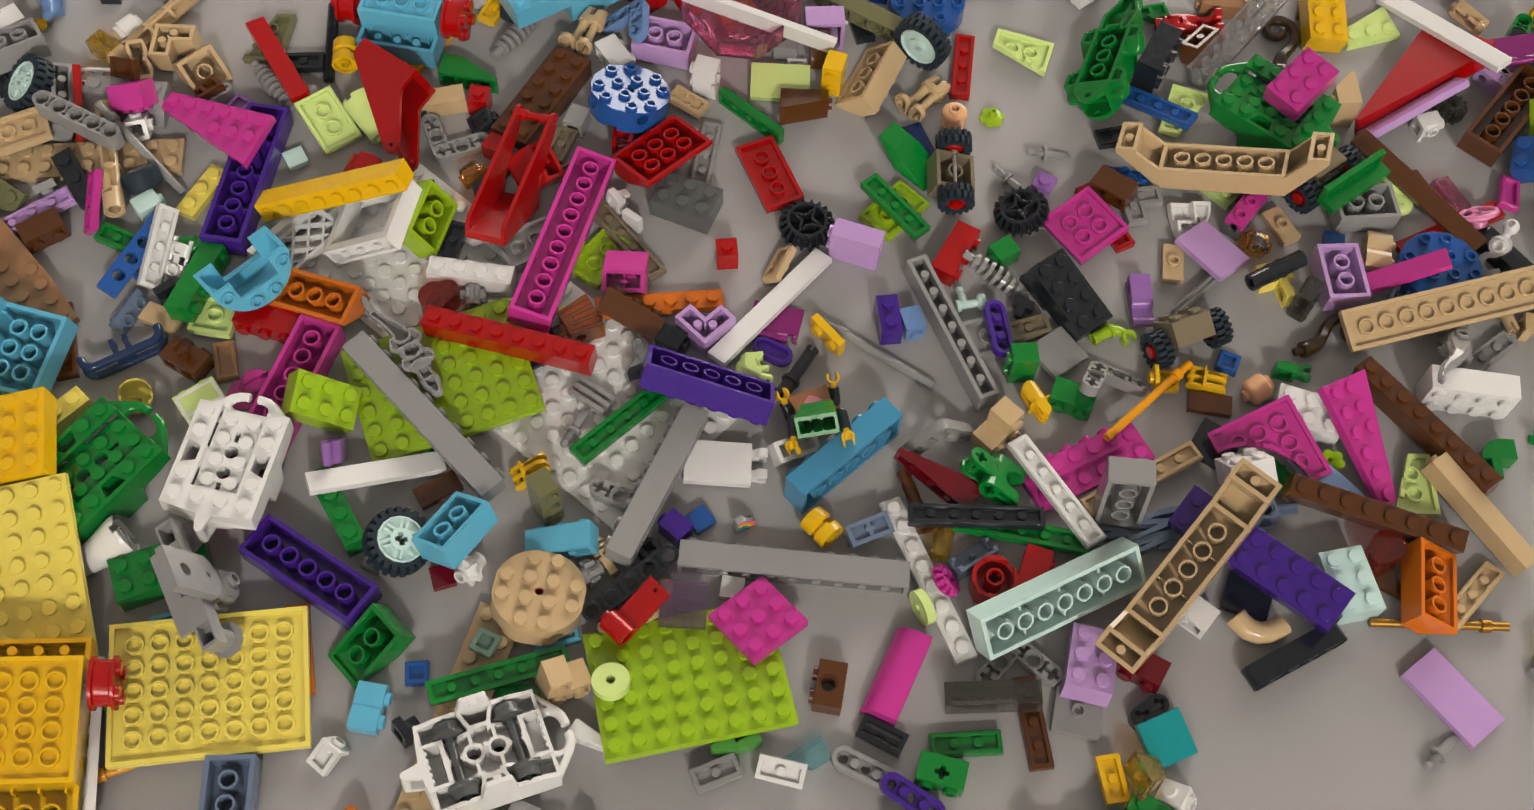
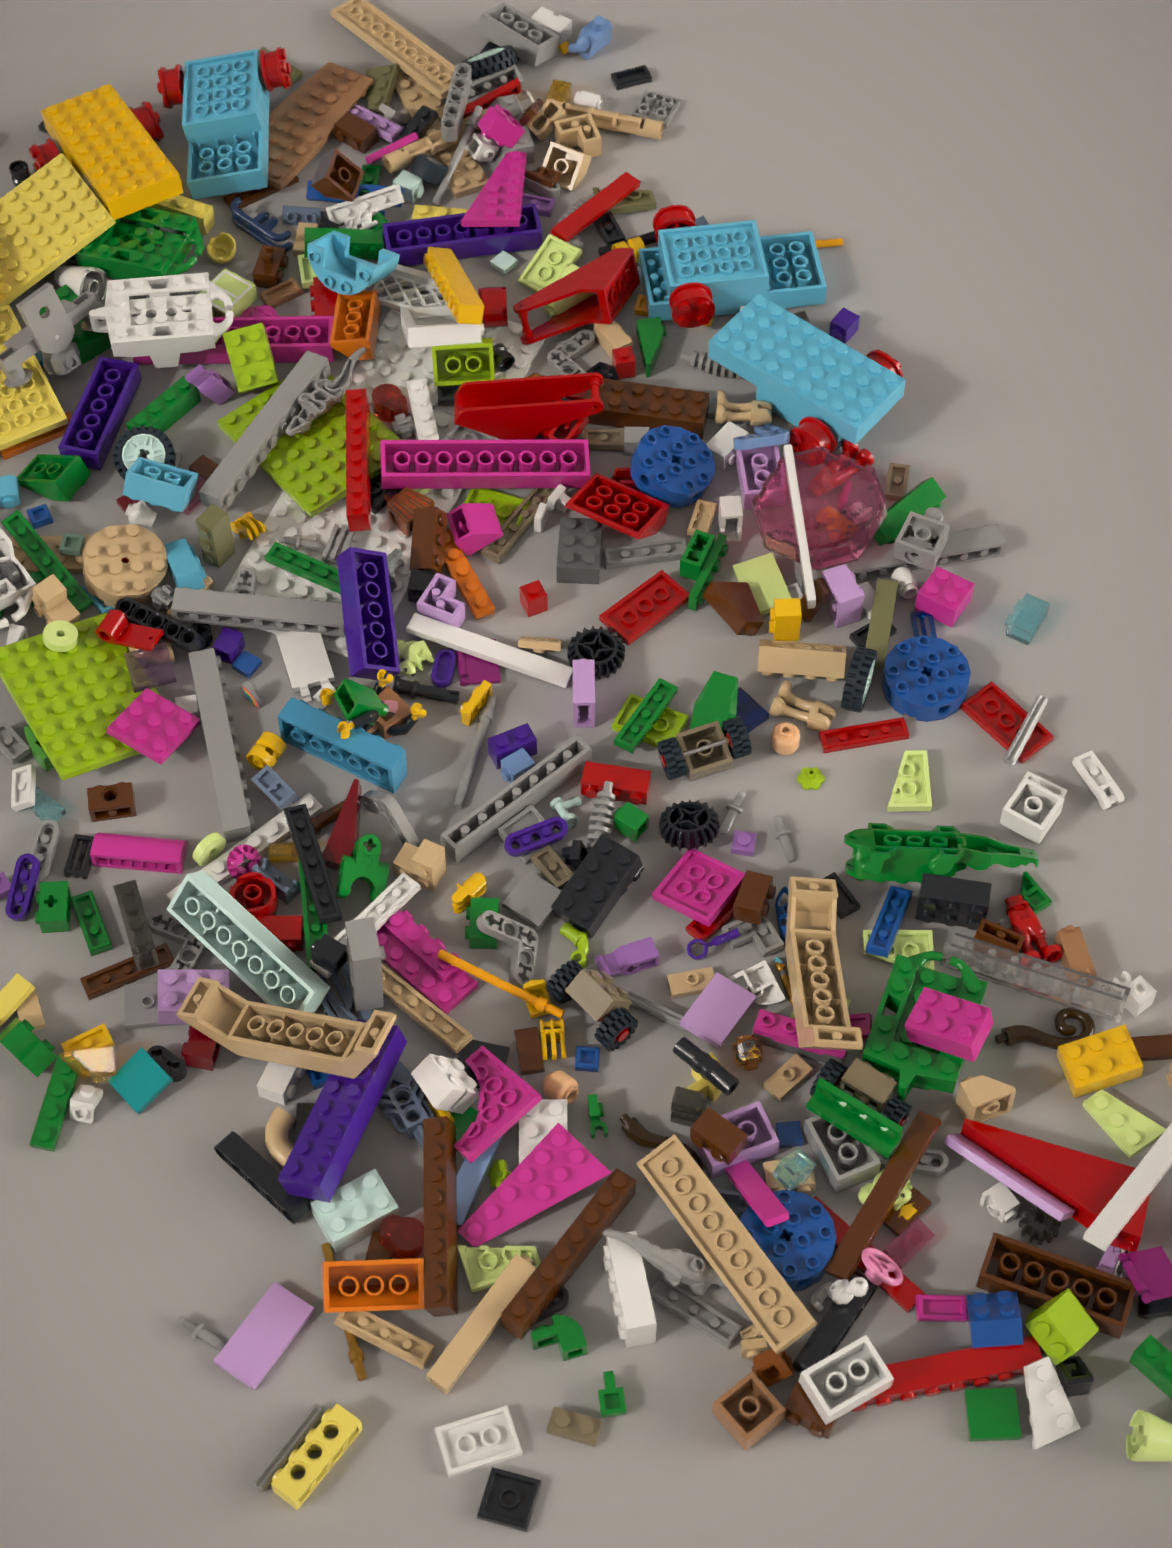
camera: 75 degrees right, 5 degrees down
white tile [304,451,446,496] -> none
green brick [1002,342,1040,383] -> none
none -> reddish brown slope [311,149,364,202]
none -> black brick [311,934,348,976]
none -> green brick [680,529,715,581]
none -> dark purple piece [687,928,741,961]
none -> reddish brown brick [690,1107,747,1166]
none -> clear light blue brick [773,1148,817,1191]
none -> pearl gold piece [774,957,793,1005]

